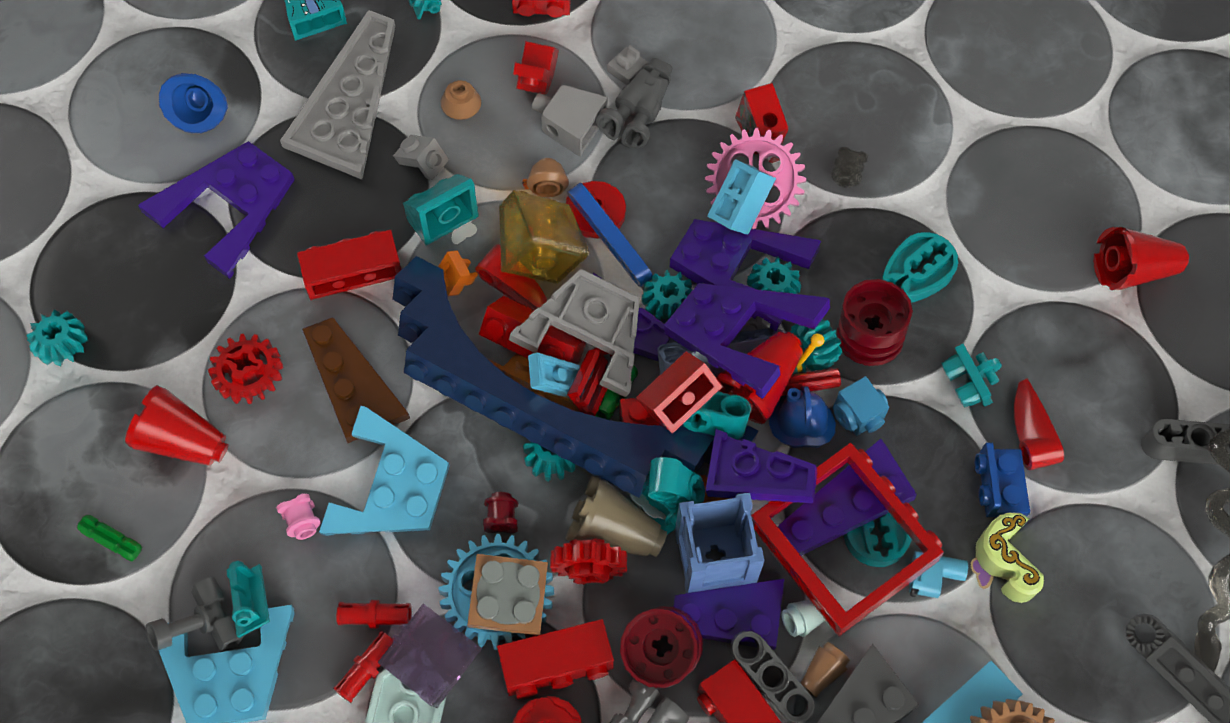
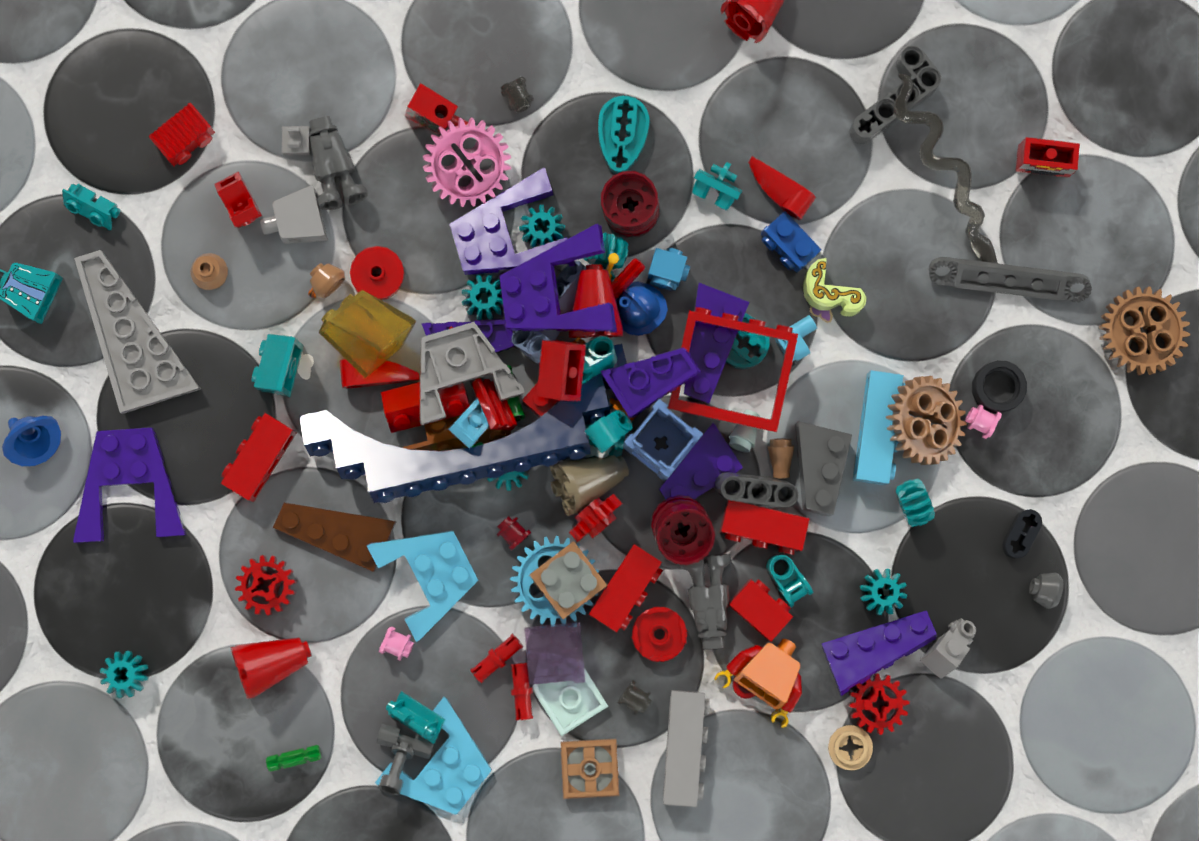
camera: 45 degrees left, 20 degrees up
light grey bracket [393,135,449,180] -> none
orange tile [438,250,478,296] -> none
blue beam [567,183,653,288] -> none
medium azure hinge [707,159,776,235] -> none

